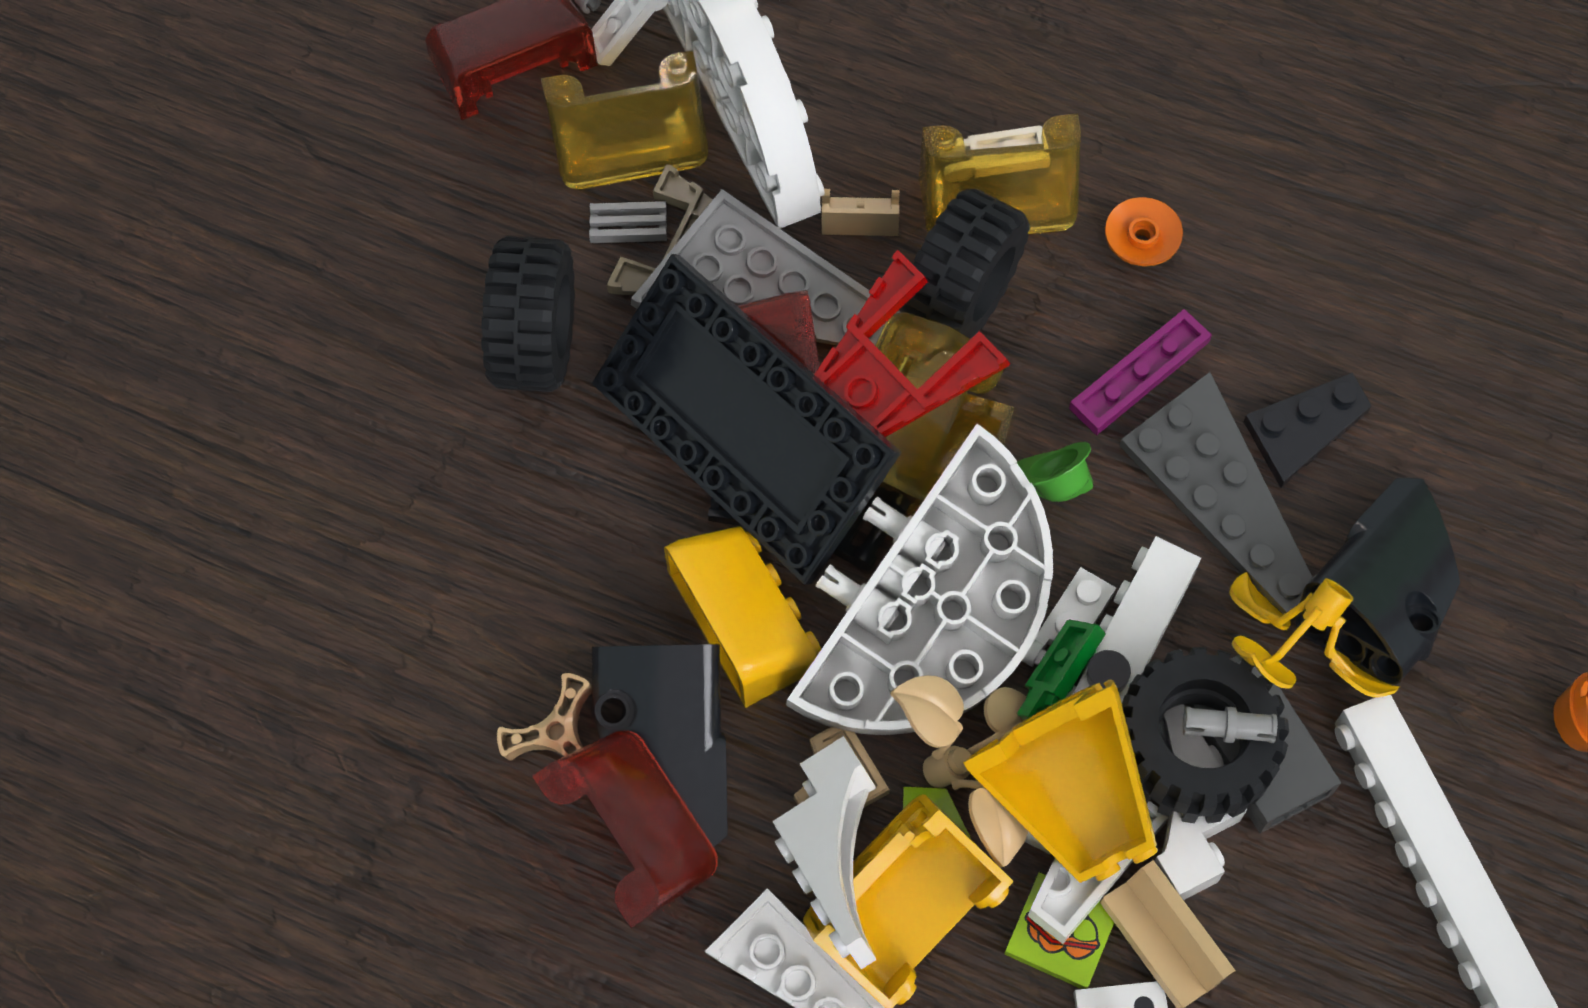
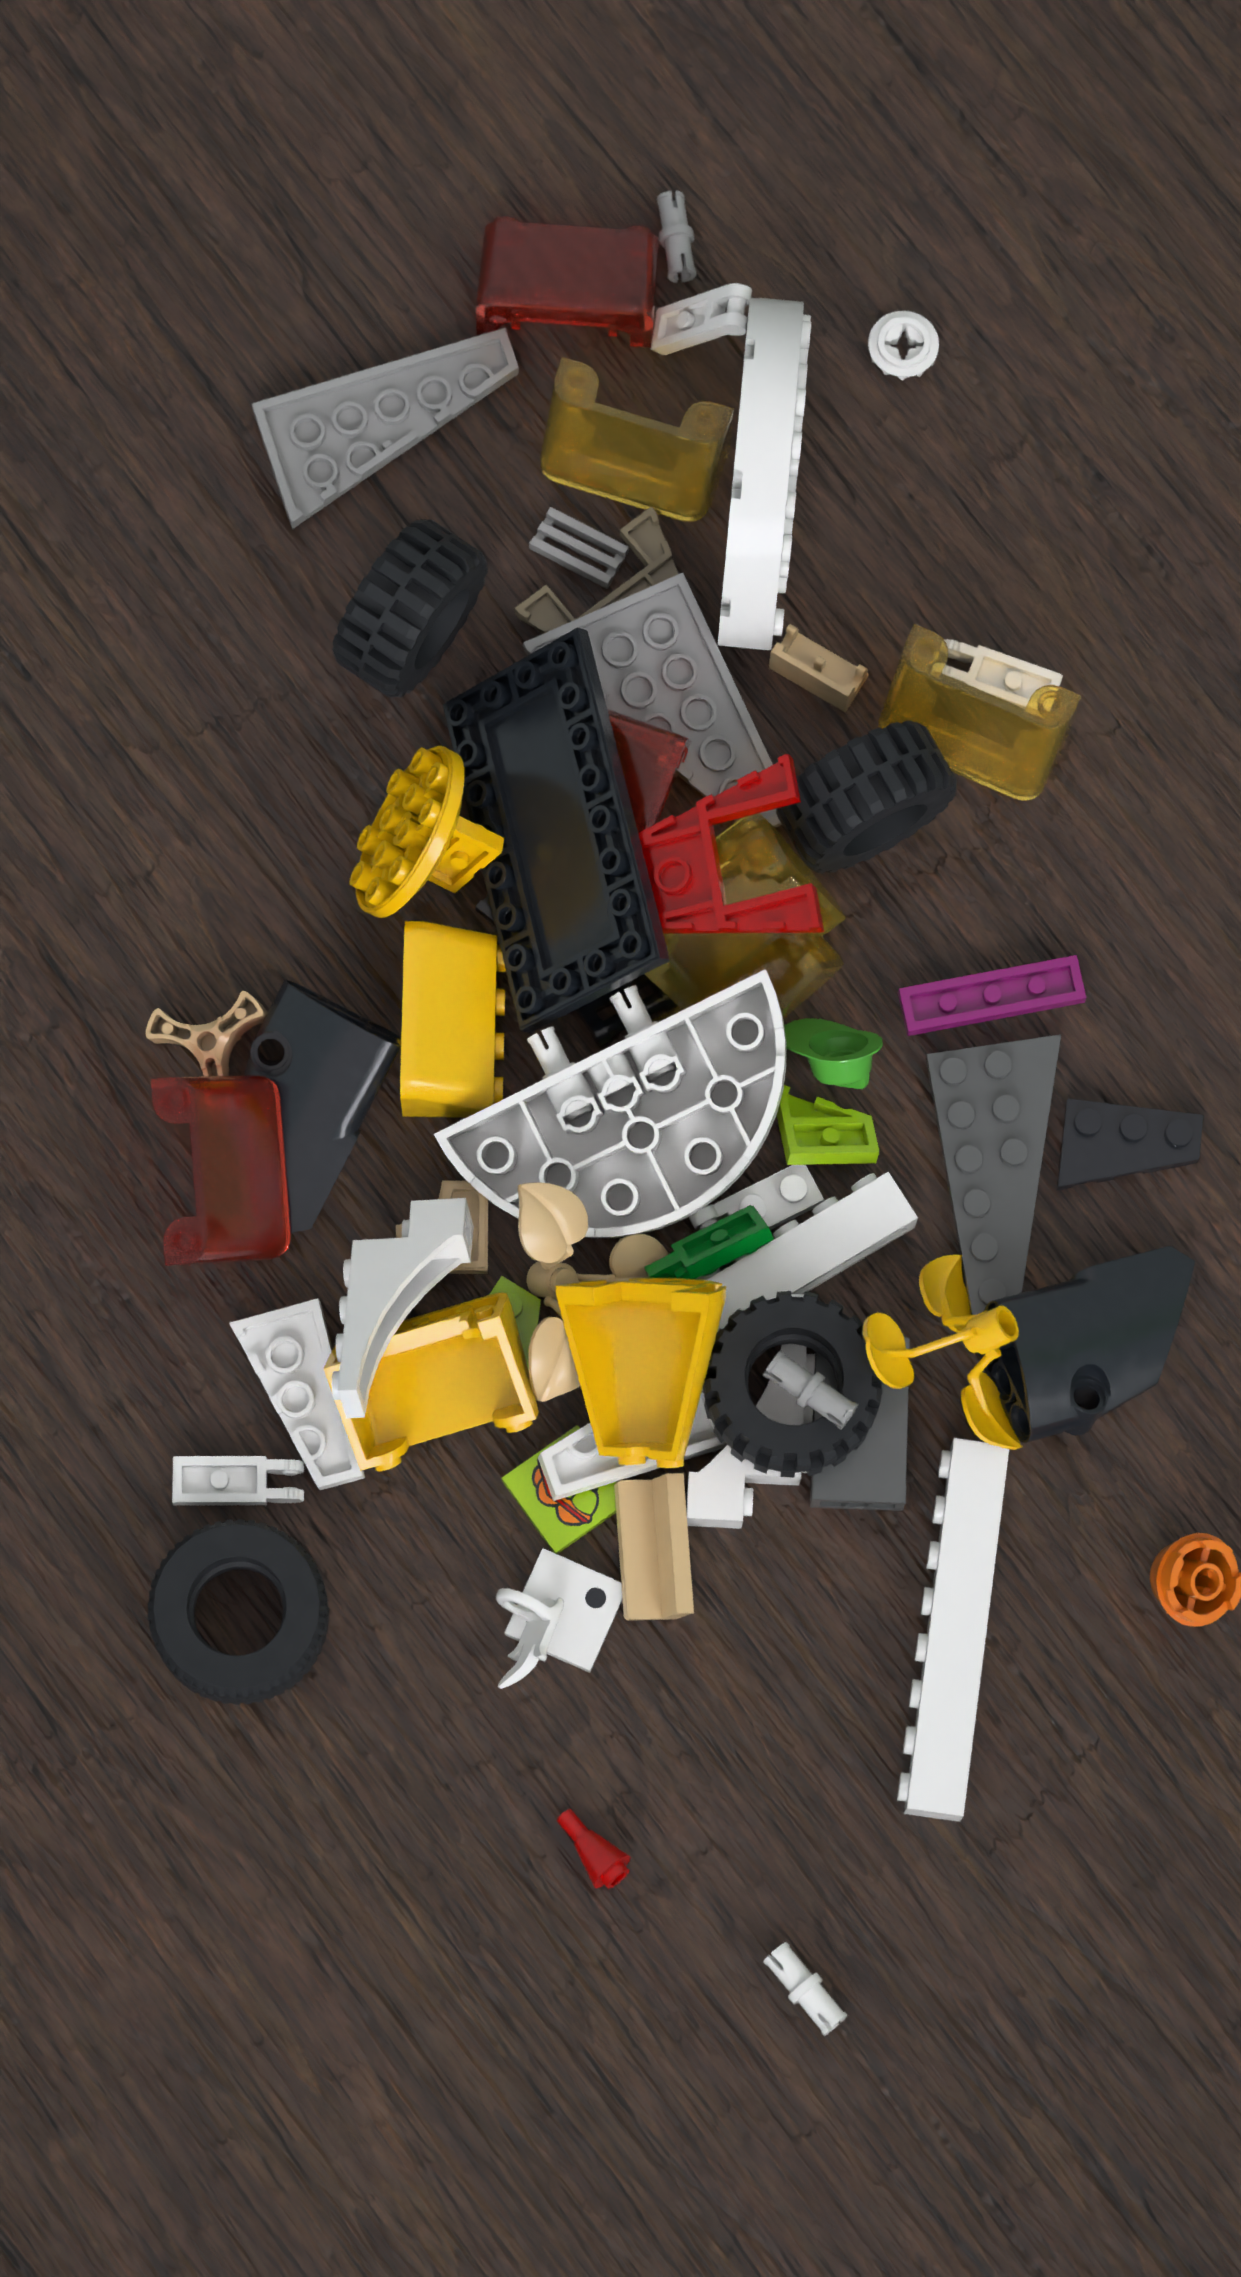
camera: 25 degrees right, 10 degrees up
black tile [1086,650,1131,693] -> none
orange dish [1105,197,1183,266] -> none
none -> light grey wing [252,328,519,529]
none -> yellow bracket [349,746,504,918]
none -> lime wing [777,1085,879,1165]

